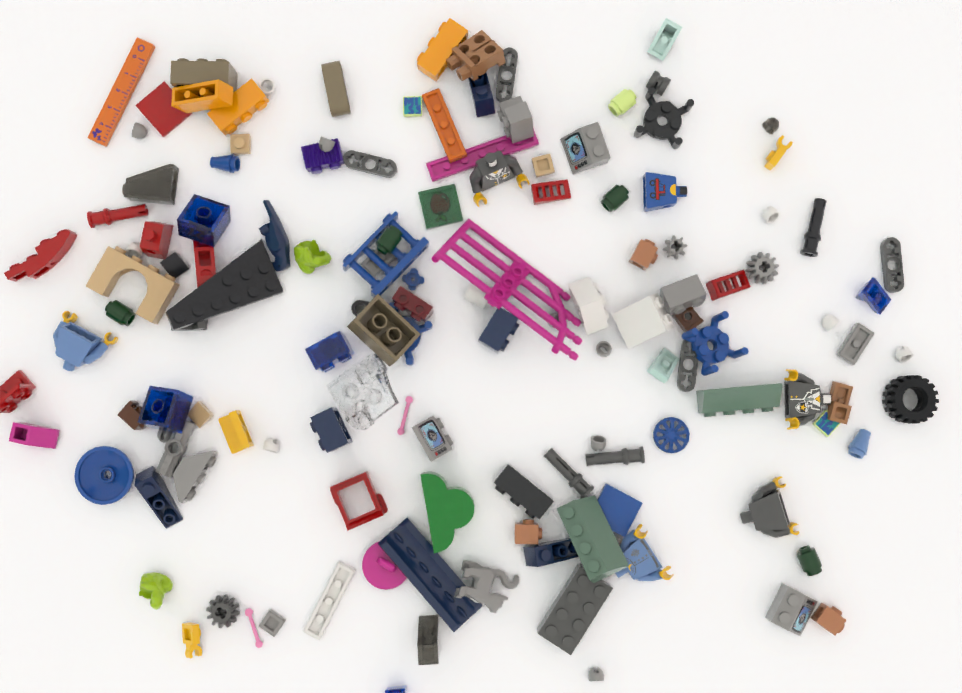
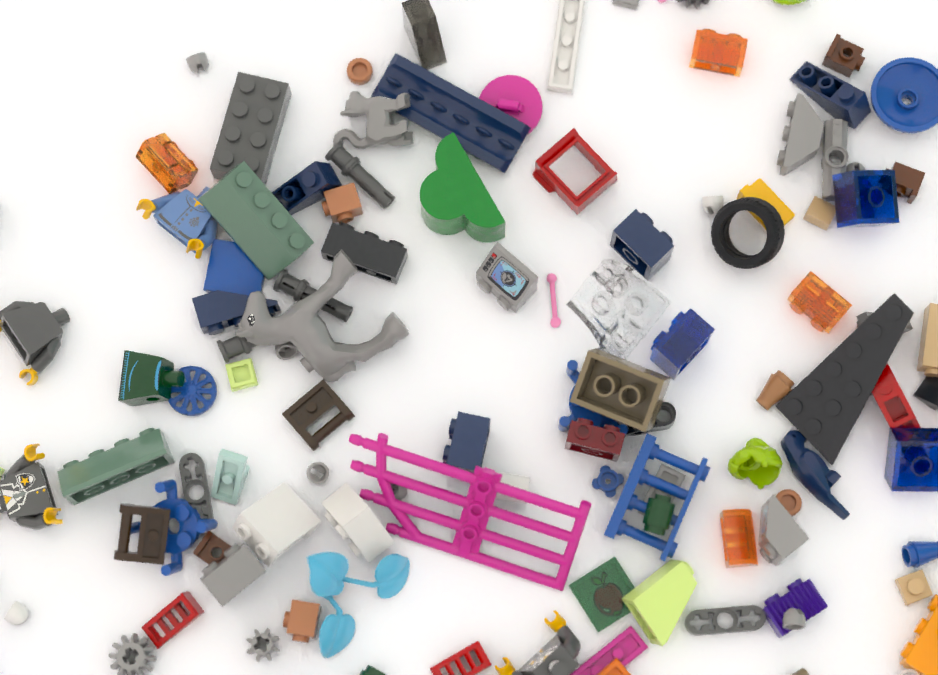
camera: 160 degrees right, 10 degrees down
none -> dark brown plate [113,503,170,565]
none -> dark green torso [118,350,185,406]
none -> clear orange brick [135,133,198,194]
none -> dark blue slope [192,290,281,335]
none -> yellowish green tile [225,358,258,392]
none -> light grey animal [235,249,410,382]
none -> dark brown plate [282,379,355,451]
none -> medium azure plant [307,552,410,659]
none -> dark grey pin [325,141,396,210]
none -> nougat tile [347,58,373,85]
none -> yellowish green slope [622,559,698,646]
none -> clear orange brick [689,28,748,77]
none -> black tyre [711,197,785,269]
none -> clear orange brick [719,509,759,568]
none -> medium nougat cone [756,370,795,411]
none -> light grey slope [758,495,810,566]
none -> nougat tile [775,489,802,517]
none -> clear orange brick [787,271,852,334]
none -> reddish brown brick [821,34,865,78]

